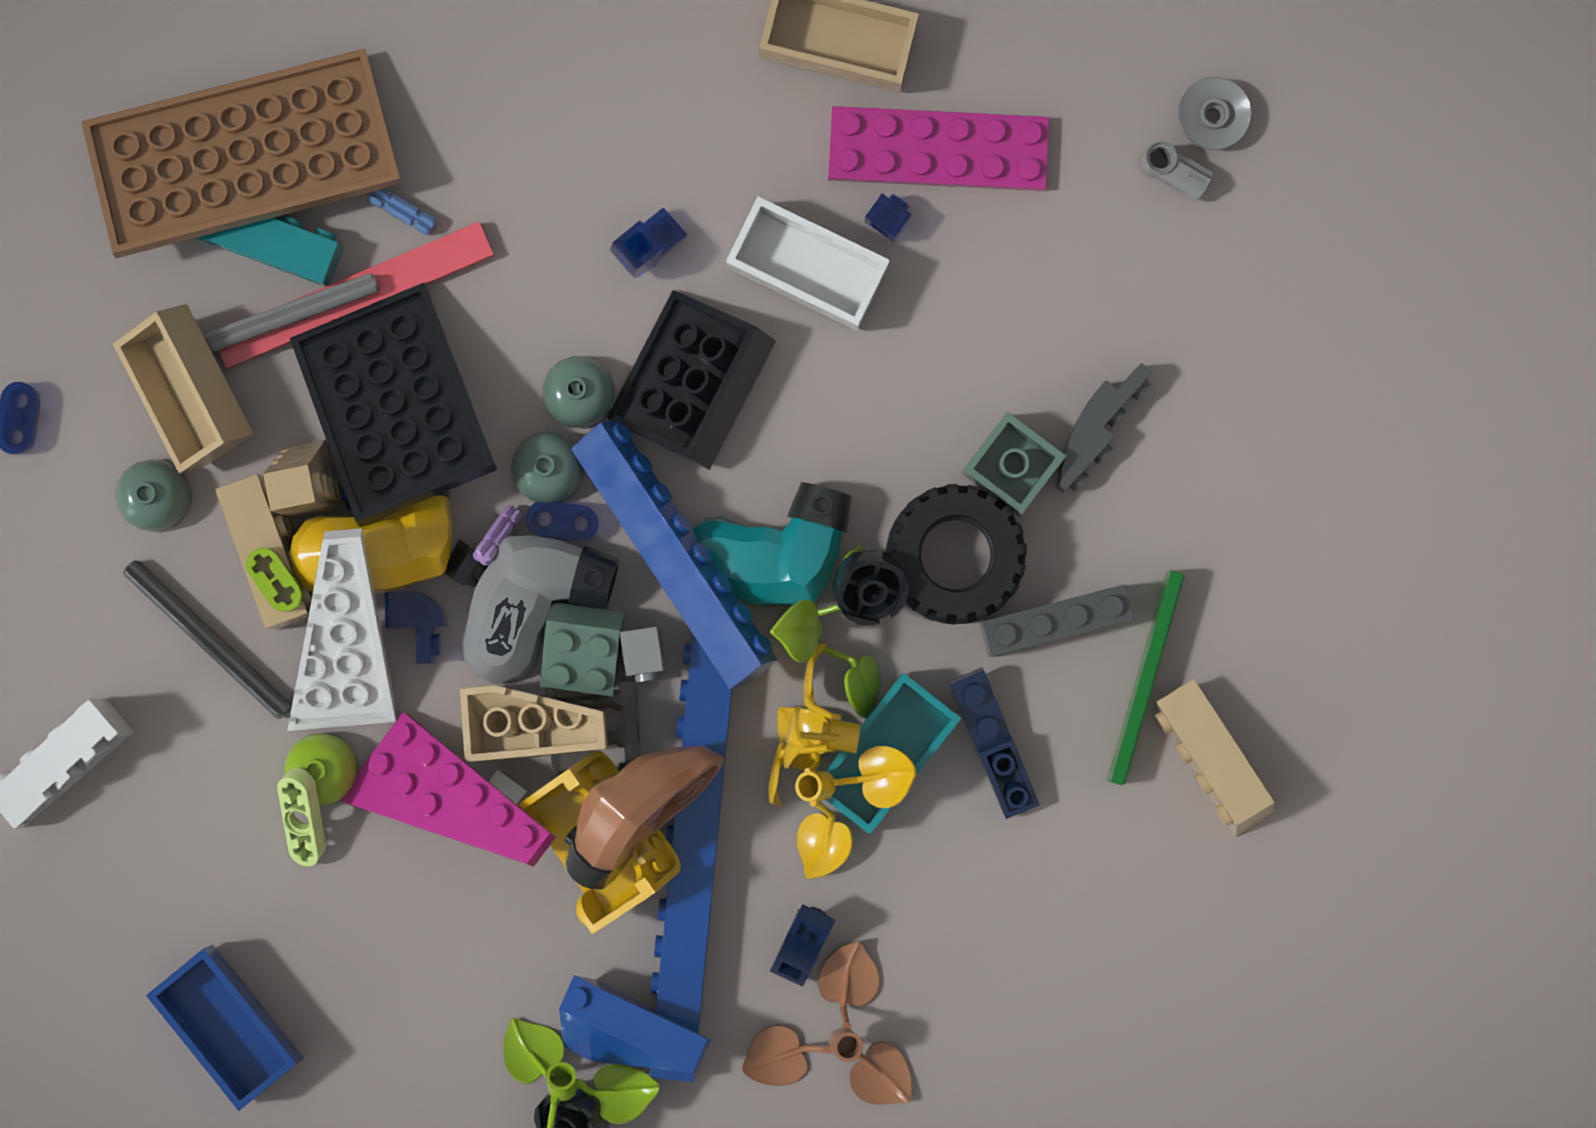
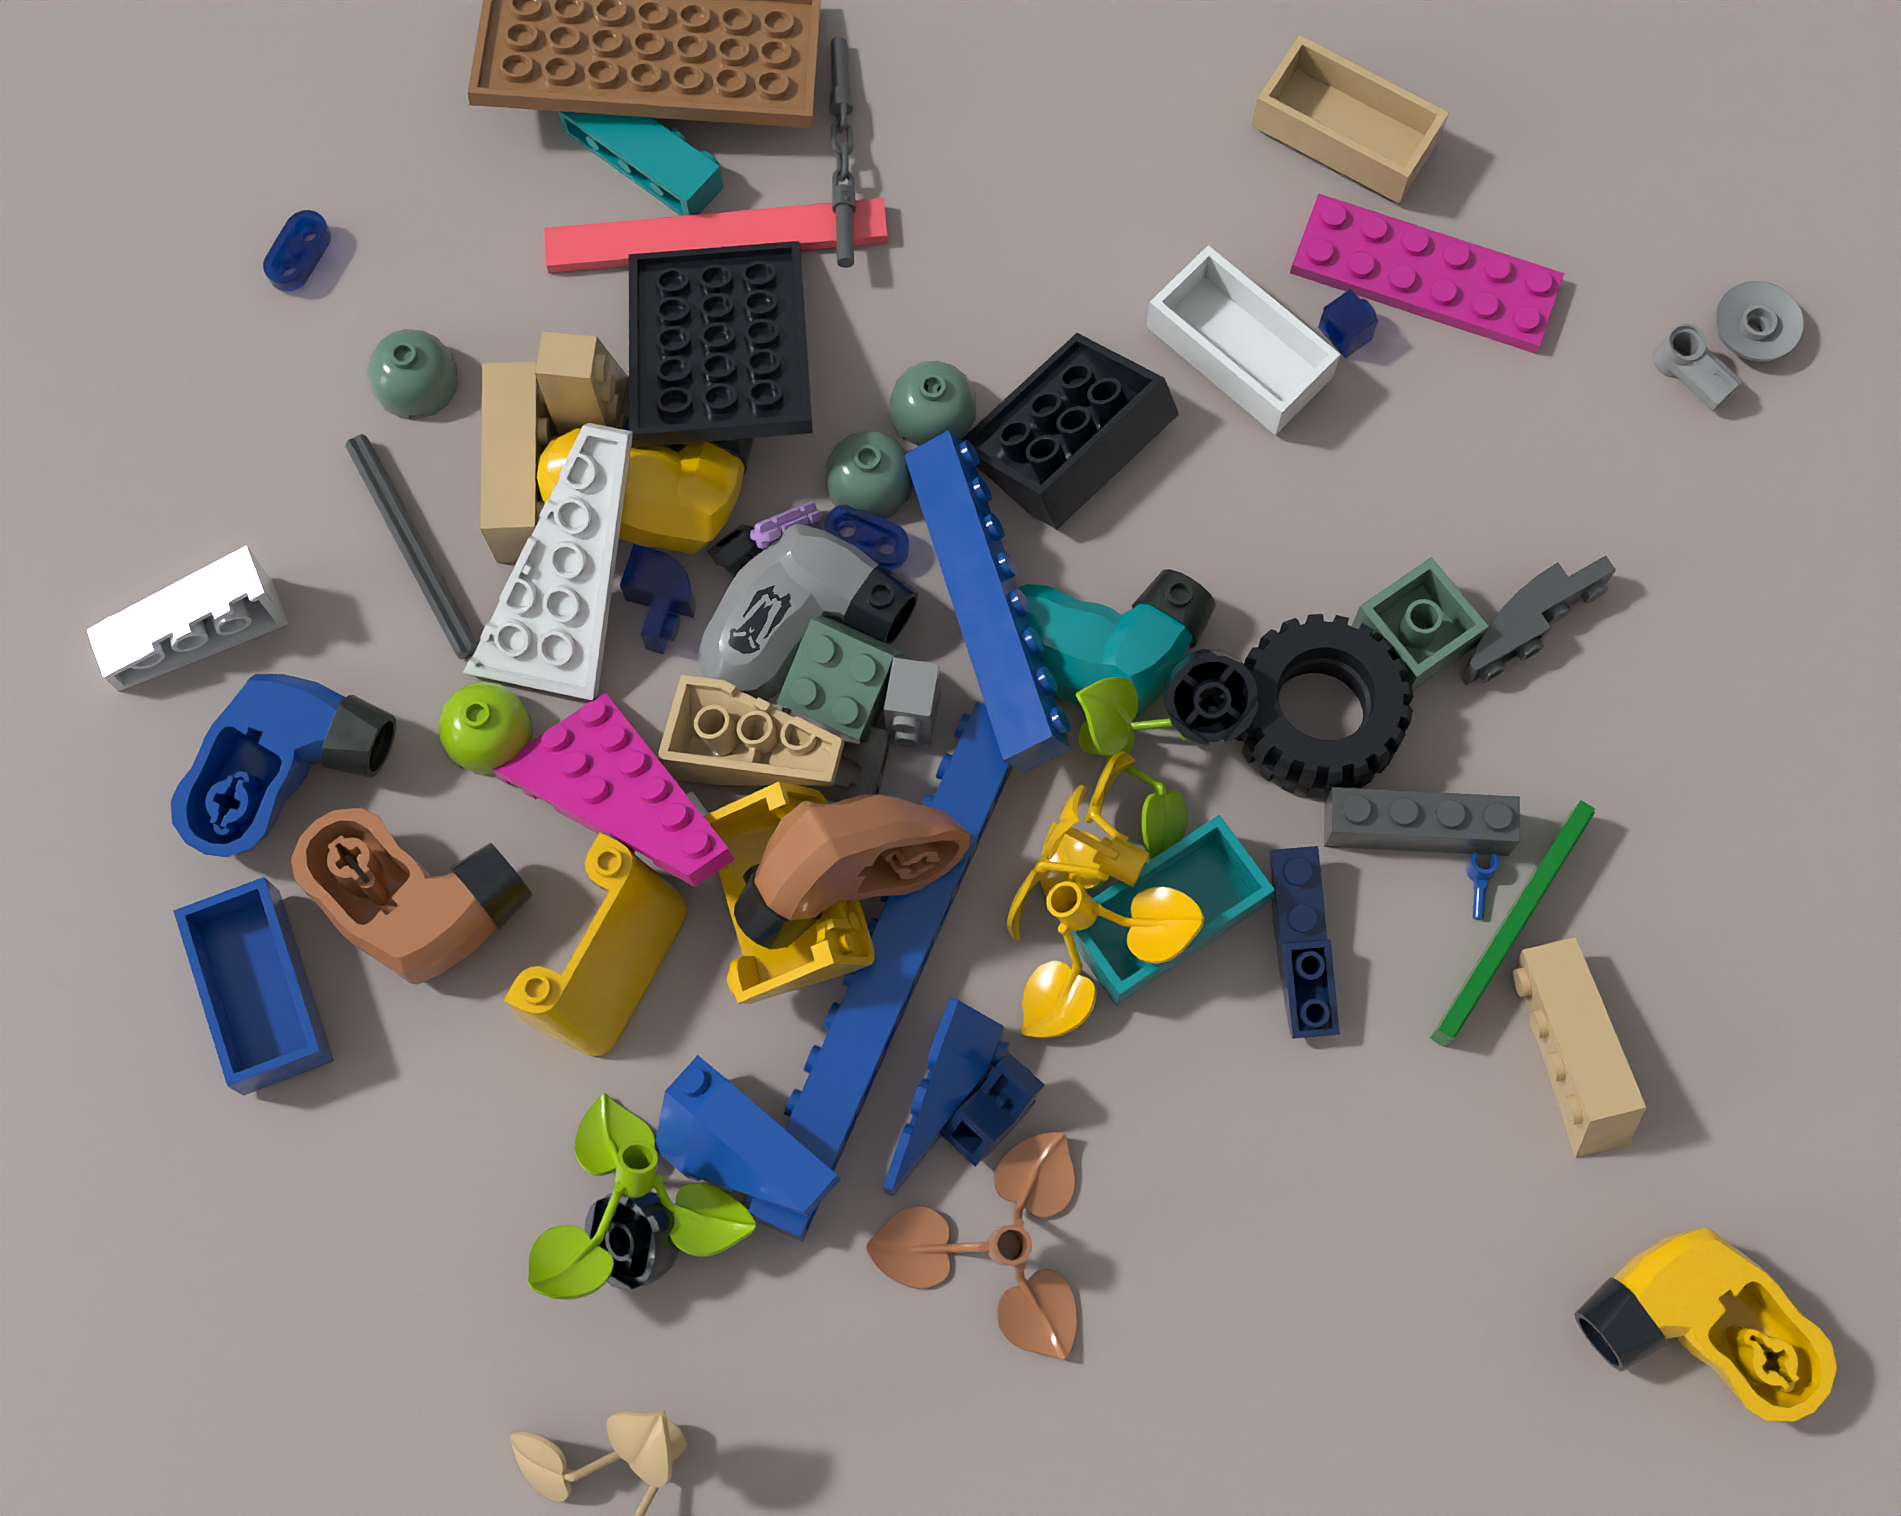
camera: 15 degrees right, 15 degrees down
tan piece [113,304,254,474] -> none
light grey axle [204,273,379,352] -> none
lime beam [246,548,304,612] -> none
yellowish green beam [277,768,326,867] -> none
medium blue axle [369,188,437,235] -> none
clear blue brick [610,207,687,279] -> none
none -> blue piece [171,674,396,857]
none -> nougat piece [291,808,533,985]
none -> yellow windscreen [503,832,687,1057]
none -> dark grey piece [829,37,856,268]
none -> blue wedge [883,997,1009,1196]
none -> blue hand [1466,851,1499,920]
none -> yellow piece [1574,1228,1837,1422]

